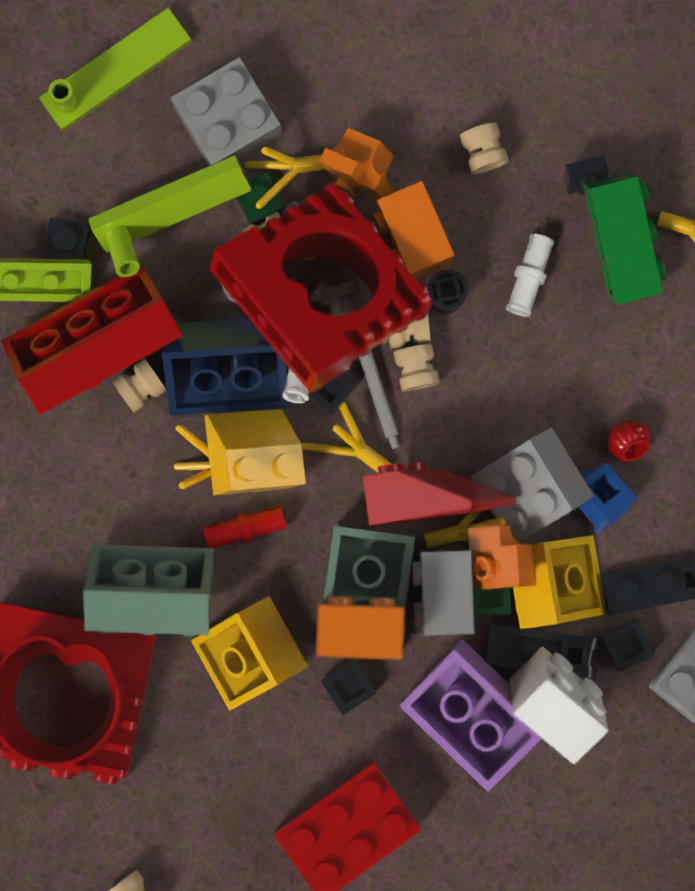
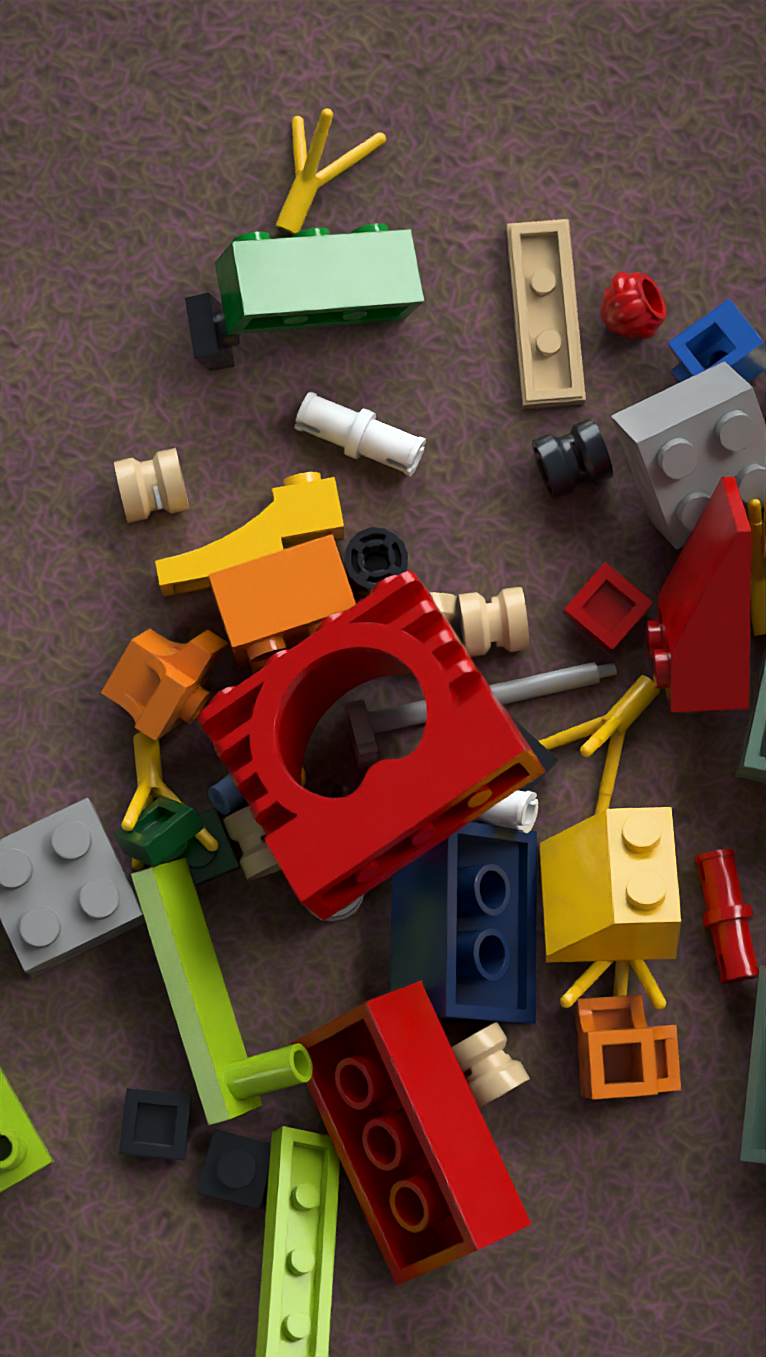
camera: 80 degrees left, 5 degrees down
none -> dark green plate [113,795,204,867]
none -> black plate [119,1088,193,1161]
none -> yellow slope [155,472,345,597]
none -> tan tile [506,219,586,409]
none -> black wheel [532,419,614,499]
none -> red plate [563,562,654,654]
none -> orange brick [574,995,681,1099]

